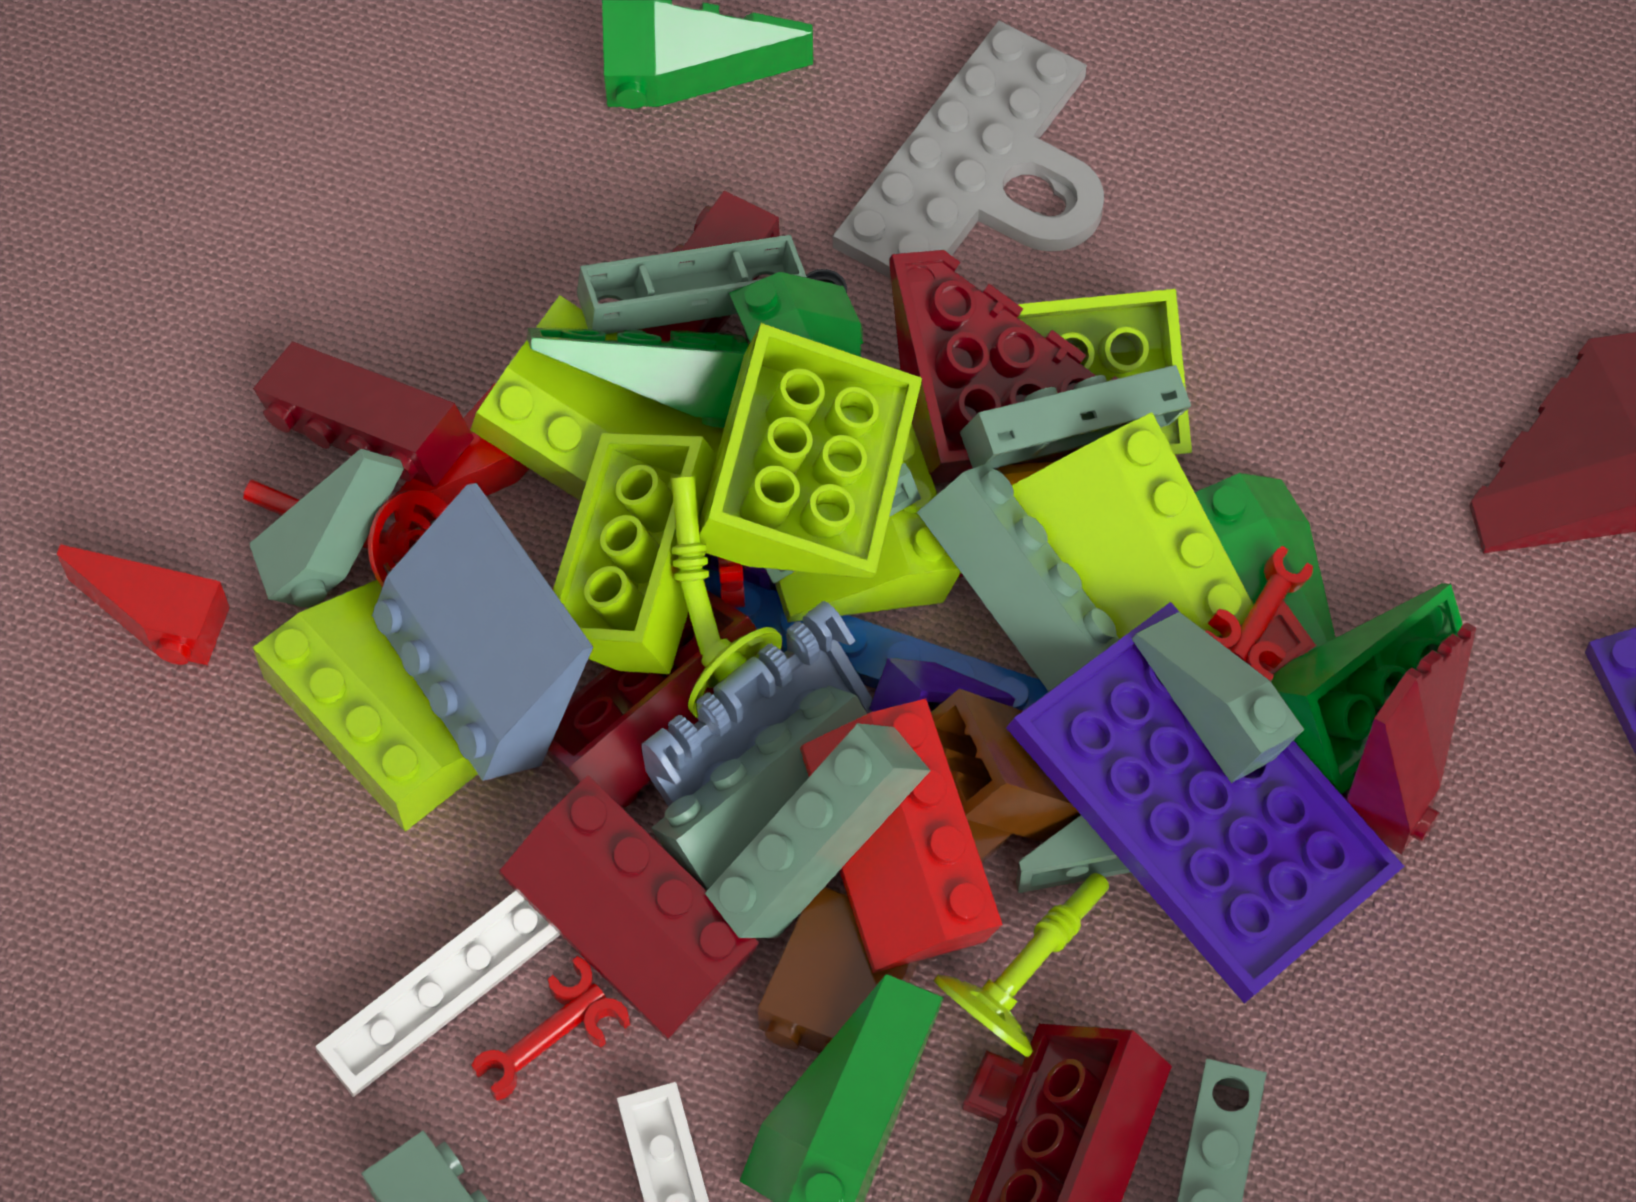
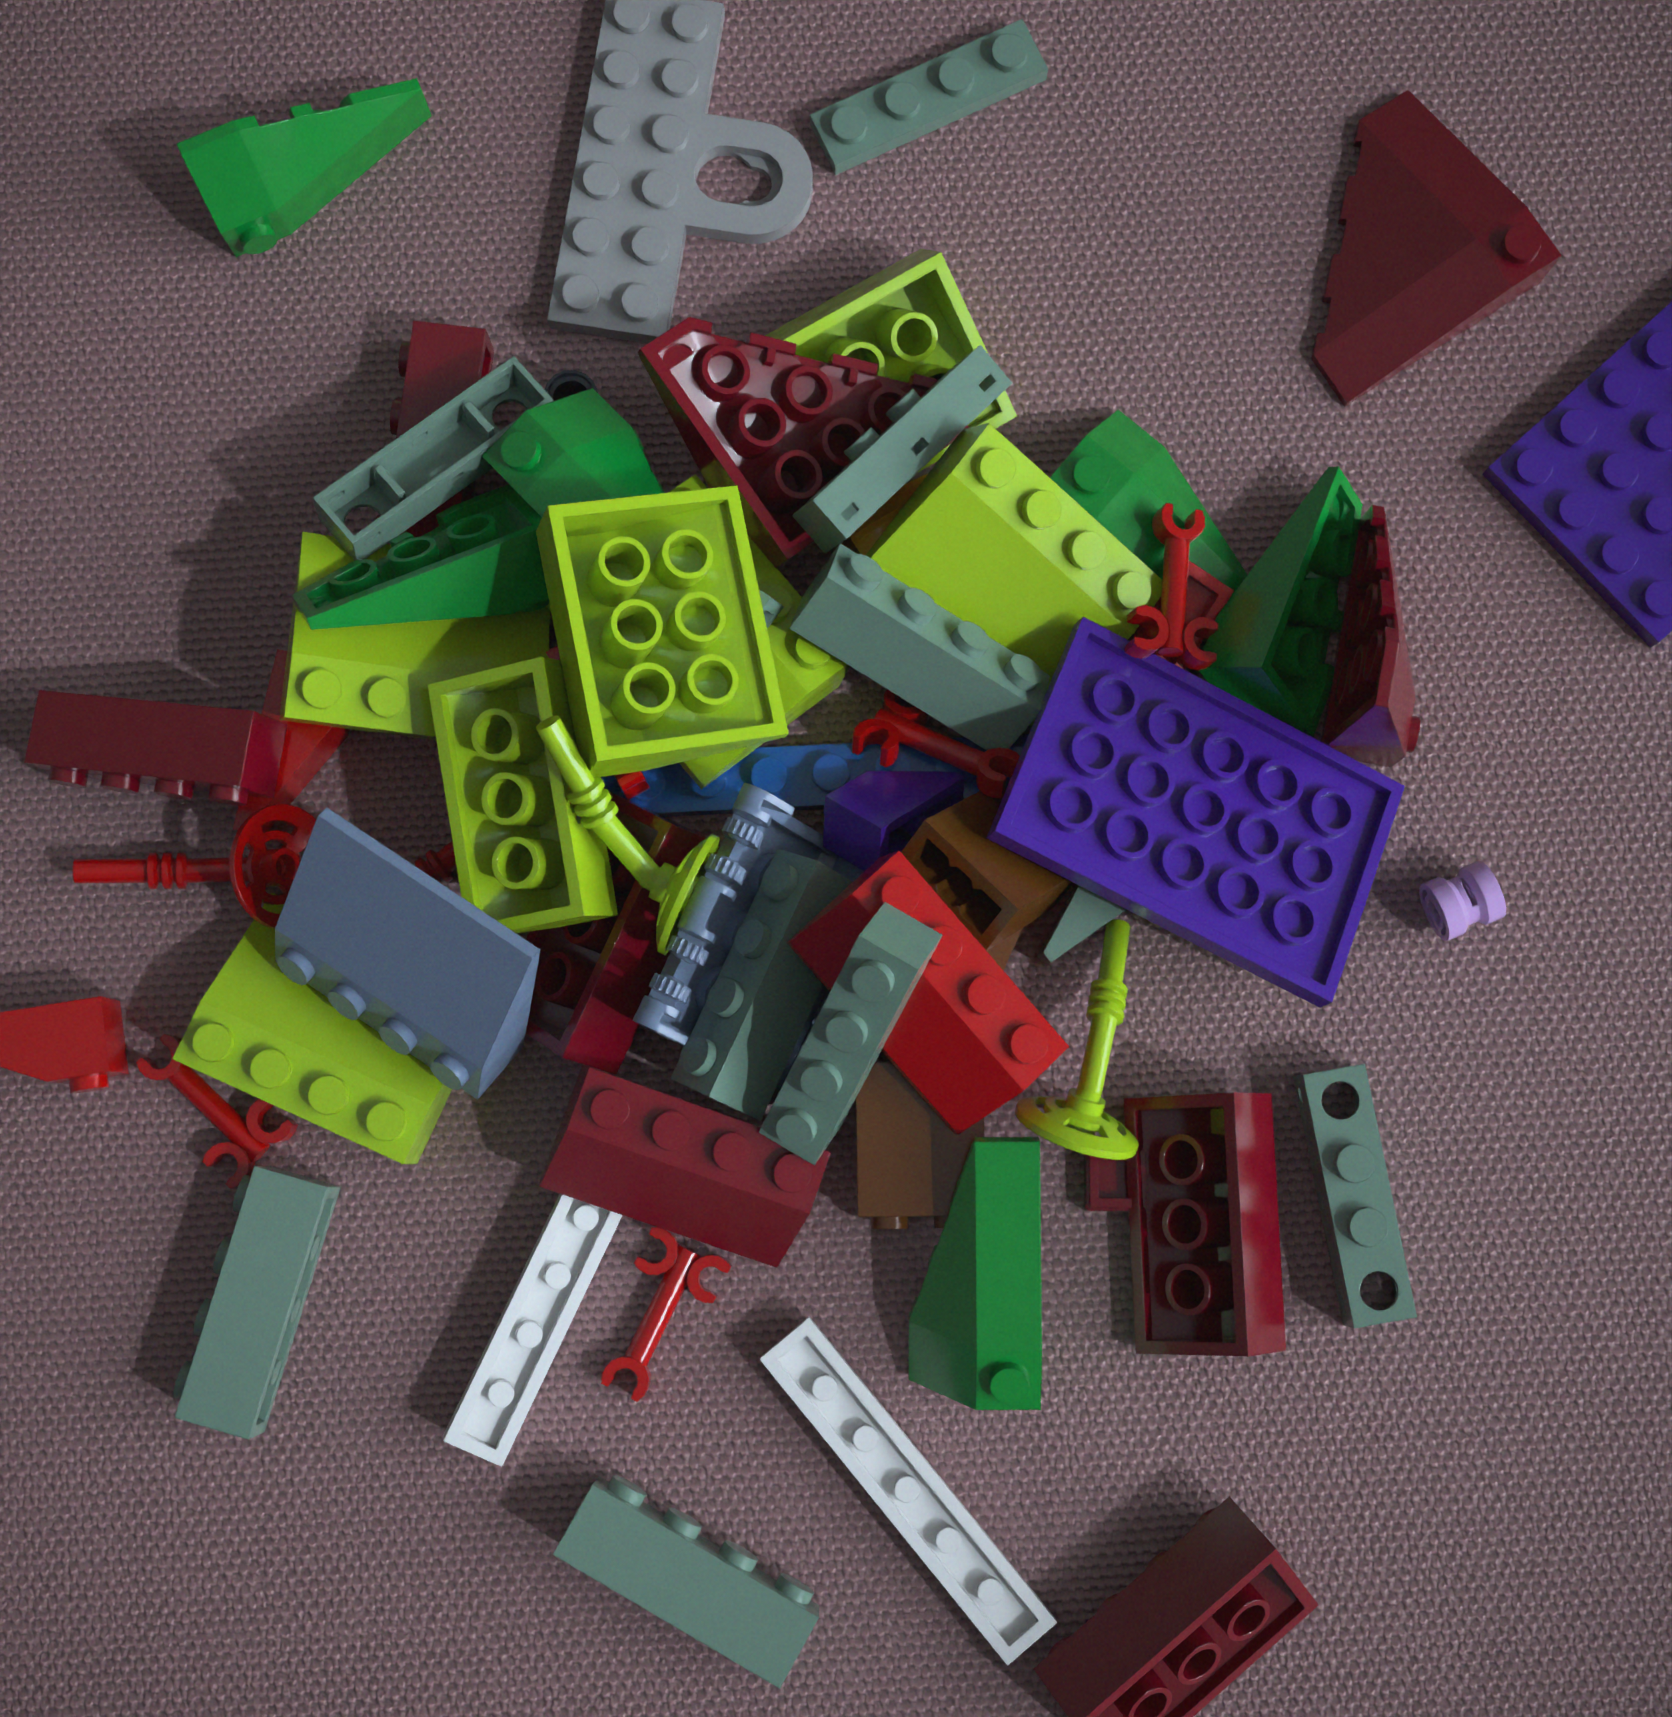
camera: 25 degrees left, 20 degrees up
sand green slope [249,449,404,608] -> none
sand green slope [1132,612,1304,783] -> none
none -> red bar [136,1034,298,1189]
none -> sand green brick [173,1166,341,1440]
none -> sand green plate [810,19,1048,175]
none -> red bar [852,689,1020,799]
none -> lavender wheel [1419,861,1506,941]

